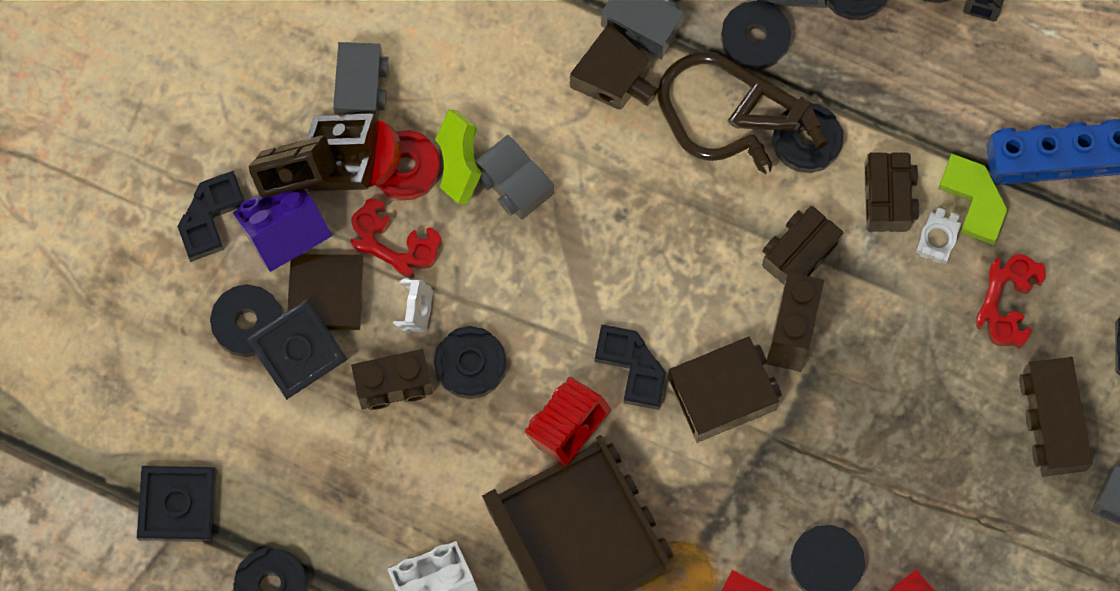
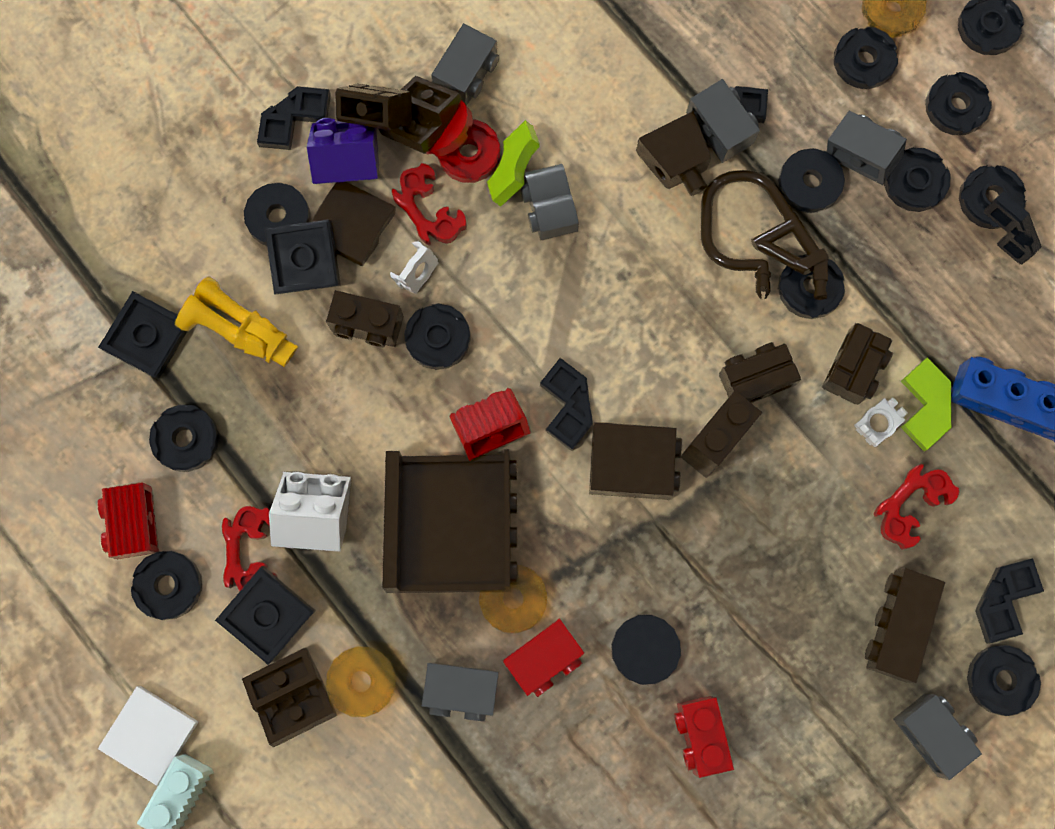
camera: 25 degrees right, 5 degrees up
none -> yellow piece [175,276,298,367]

